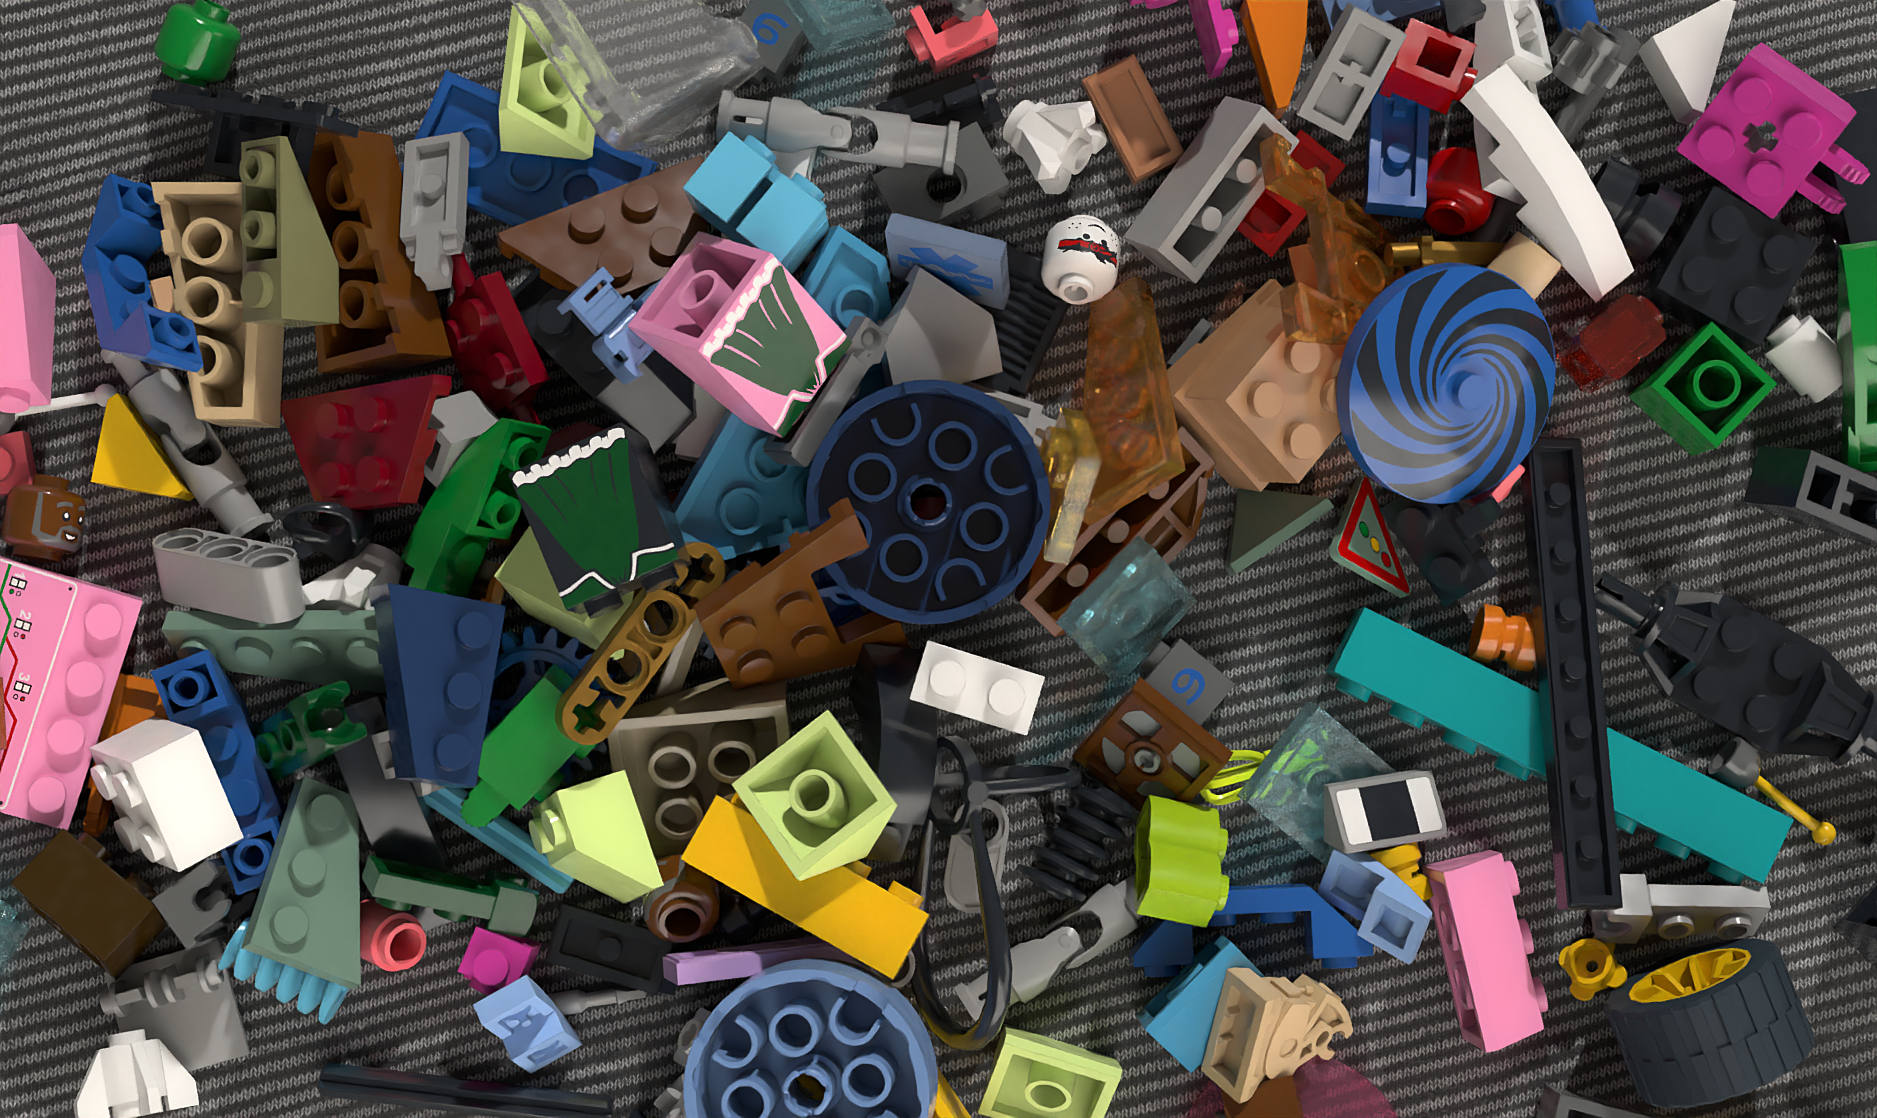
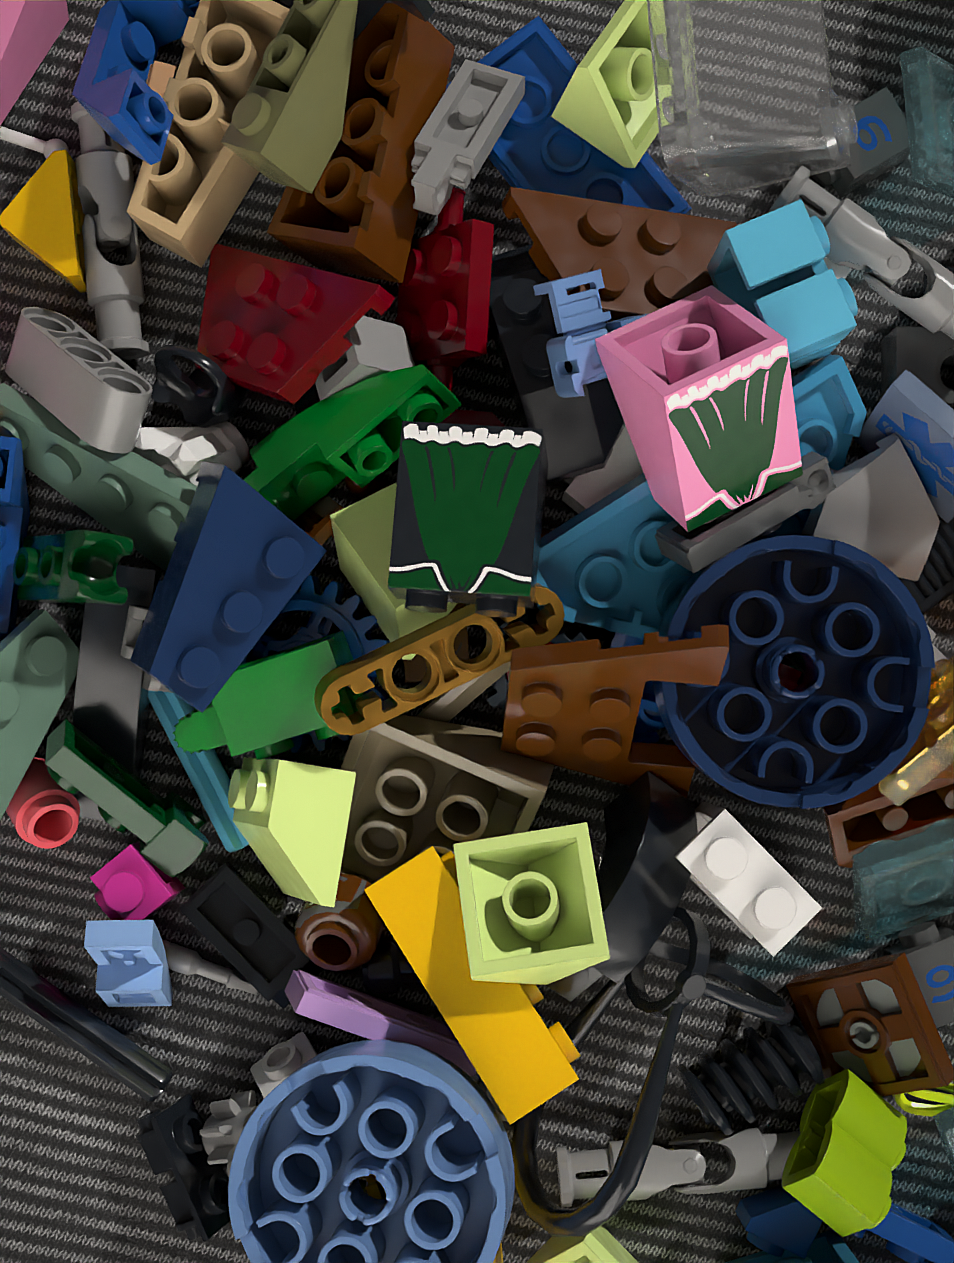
camera: 30 degrees right, 0 degrees up
light grey piece [944,797,1009,913] -> none

